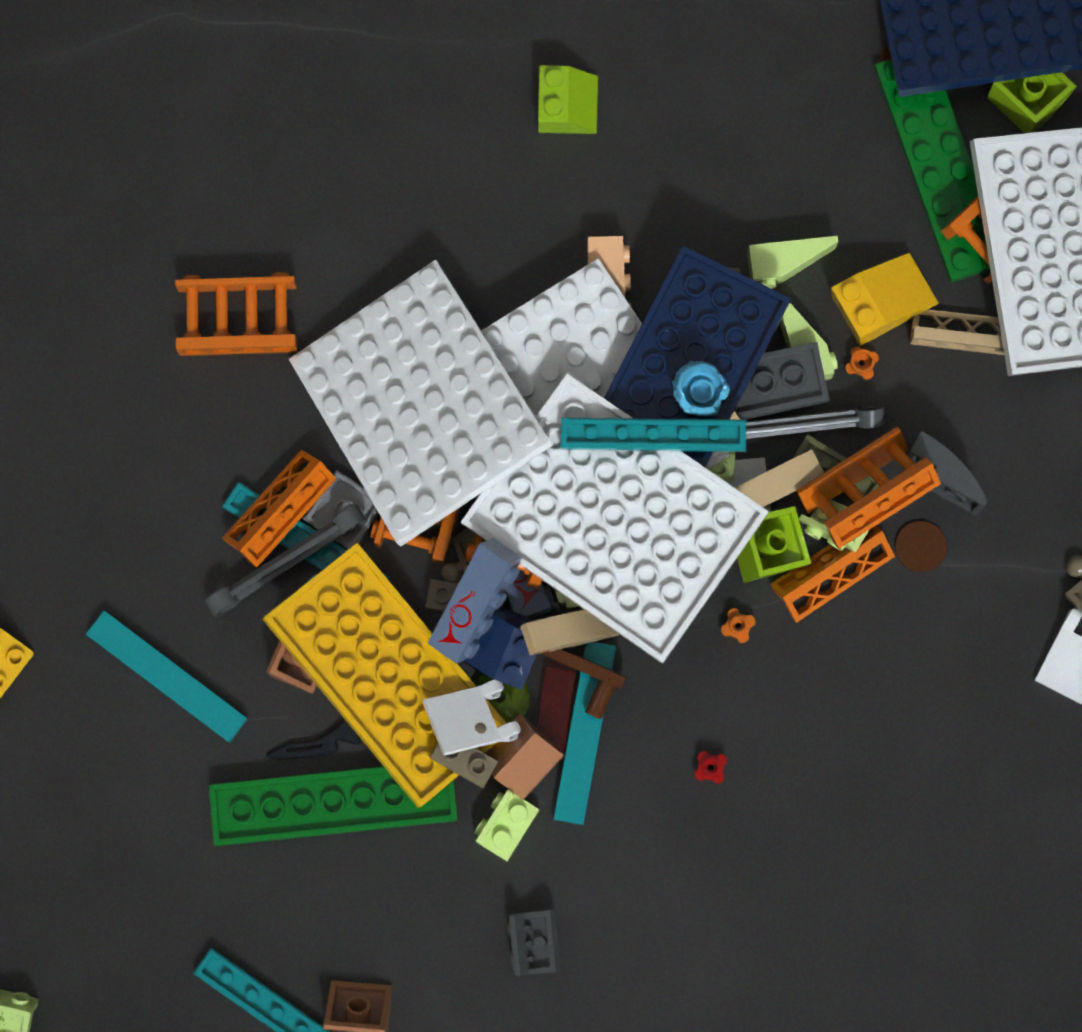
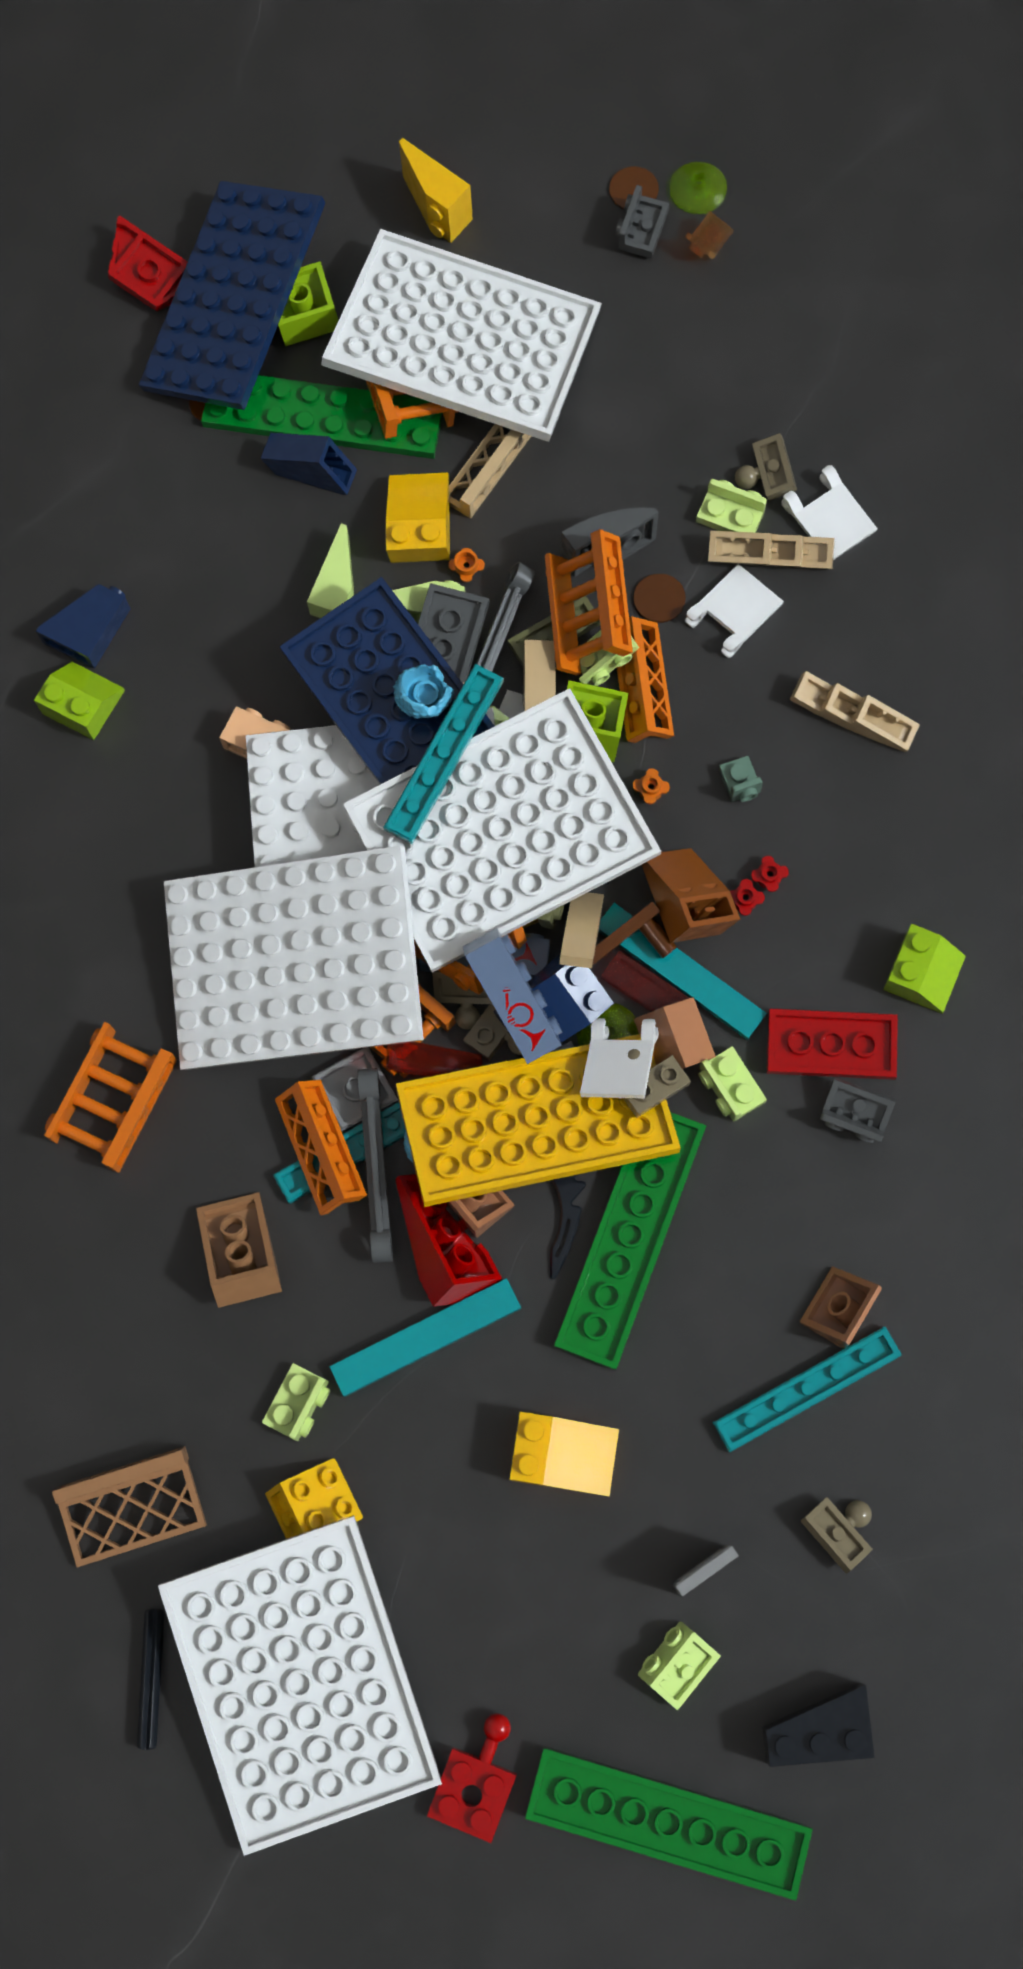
camera: 60 degrees left, 5 degrees down
none -> dark blue slope [36,584,130,669]
none -> medium nougat slope [196,1192,282,1308]
none -> dark blue slope [260,433,357,495]
none -> yellowish green bracket [262,1363,330,1441]
none -> clear red tile [386,1042,482,1077]
none -> red wedge [395,1174,502,1307]
none -> yellow slope [510,1412,619,1497]
none -> dark orange slope [642,848,740,943]
none -> light grey tile [672,1545,739,1597]
none -> white flag [685,564,784,658]
none -> yellowish green bracket [696,479,767,533]
none -> tan slope [708,531,835,569]
none -> sand green bracket [719,755,763,802]
none -> red plate [730,879,765,916]
none -> red plate [767,1009,898,1080]
none -> tan slope [790,671,920,752]
none -> lime slope [883,923,966,1014]

